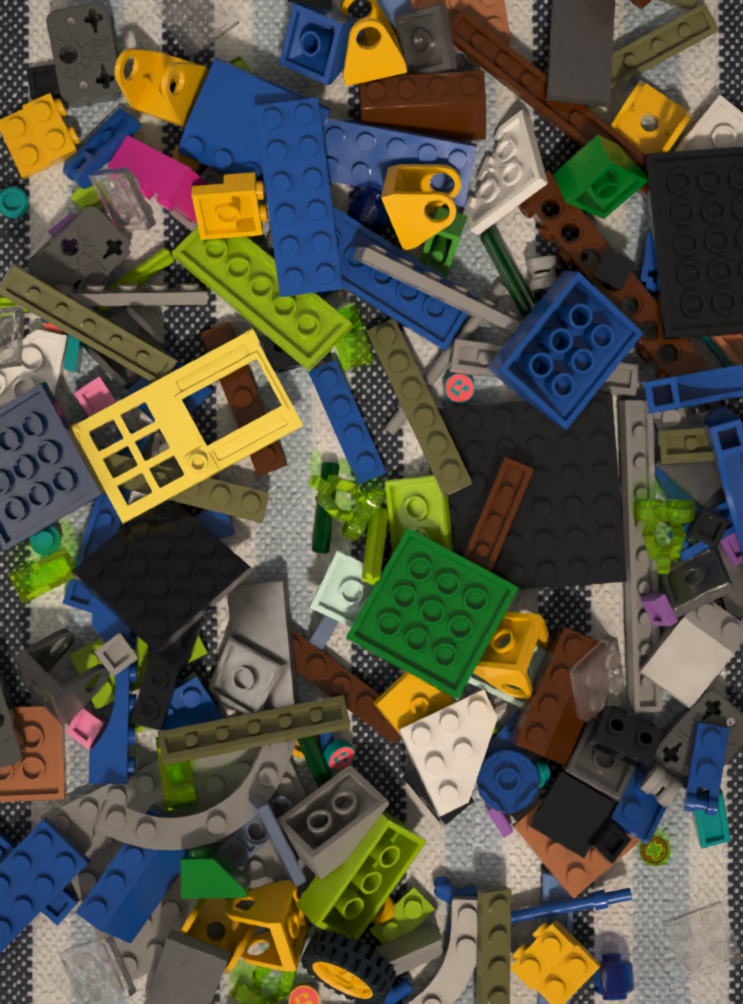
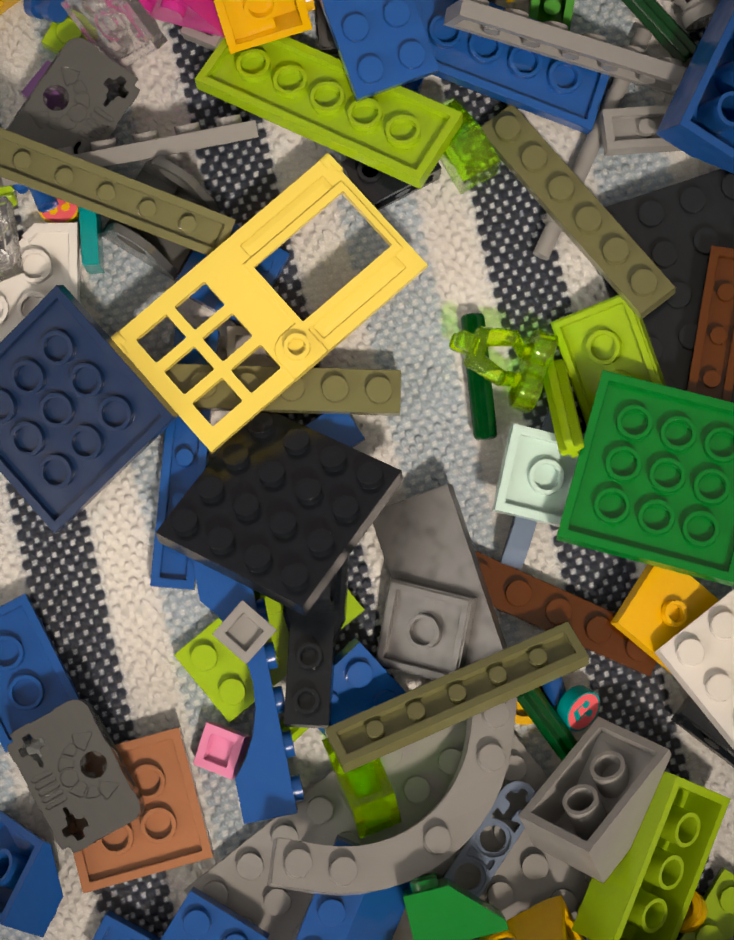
camera: 15 degrees left, 5 degrees down
clear neon green slope [6,547,76,604] -> none
dark grey hose [14,628,110,726] -> none
plate [30,526,62,556] -> none
bright pink plate [74,376,117,417] -> none
lime axle [96,247,174,312] -> none
reddish brown plate [201,322,287,477] -> none
sand blue tile [248,794,306,887] -> none
blue plate [308,360,387,486] -> none
coral tile [444,373,475,404] -> none

